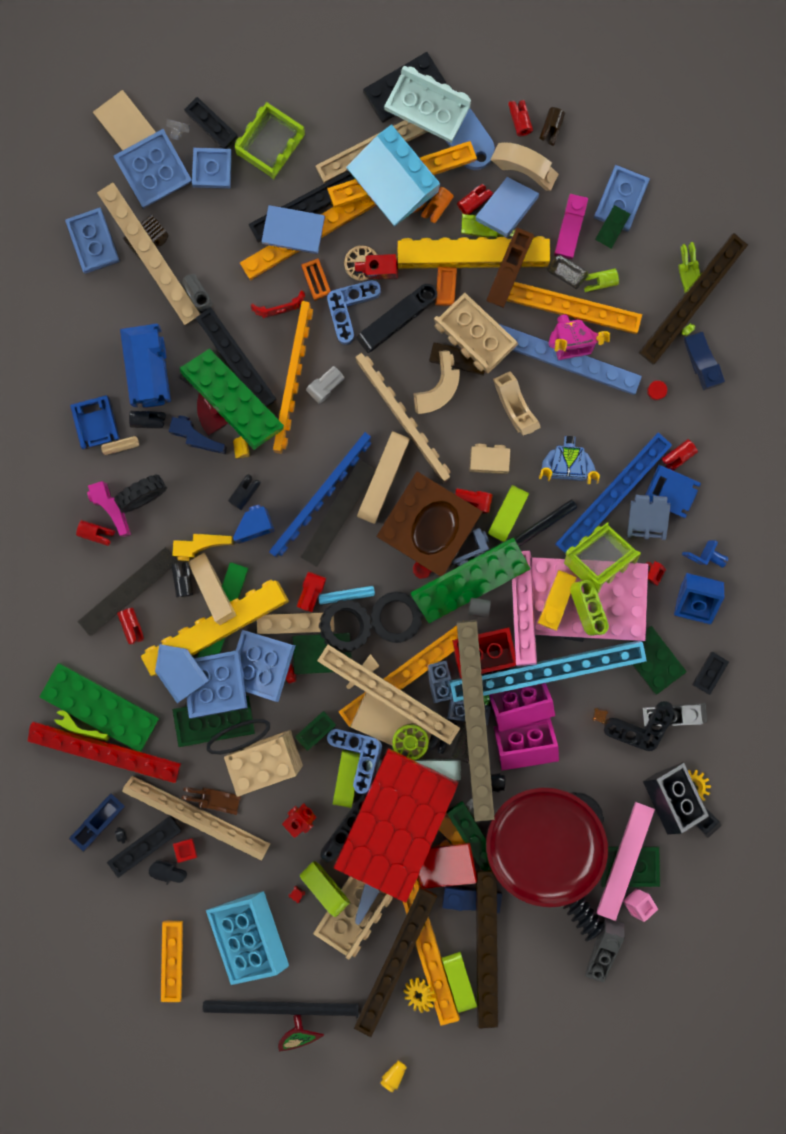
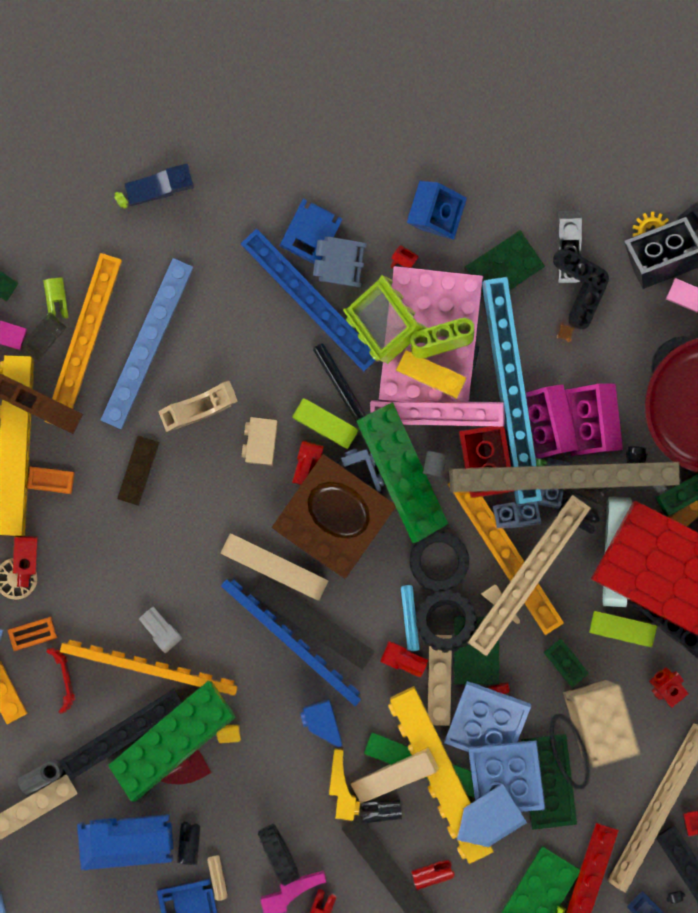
camera: 85 degrees left, 0 degrees up
dark blue slope [169,415,227,455] -> none
reddish brown arm [181,787,241,815] -> none
black hinge [228,474,261,511] -> none
medium blue beam [327,280,381,345] -> none
medium blue beam [327,729,382,794] -> none
tan tile [350,692,432,756] -> none
black piece [356,284,437,353] -> none
tan plate [356,353,451,483] -> none
lime wheel [392,724,429,760] -> none
tan arch [413,350,460,414] -> none
red tile [413,562,432,579] -> none
tan bracket [434,293,518,374] -> none
torso [539,436,600,484] -> none
dark pink torso [548,314,610,360] -> none
dark brown plate [639,233,748,365] -> none
red tile [647,380,667,400] -> none
red hinge [662,439,698,471] -> none
lime arm [678,242,700,293] -> none
blue bracket [682,540,728,568] -> none
black plate [692,652,729,695] -> none

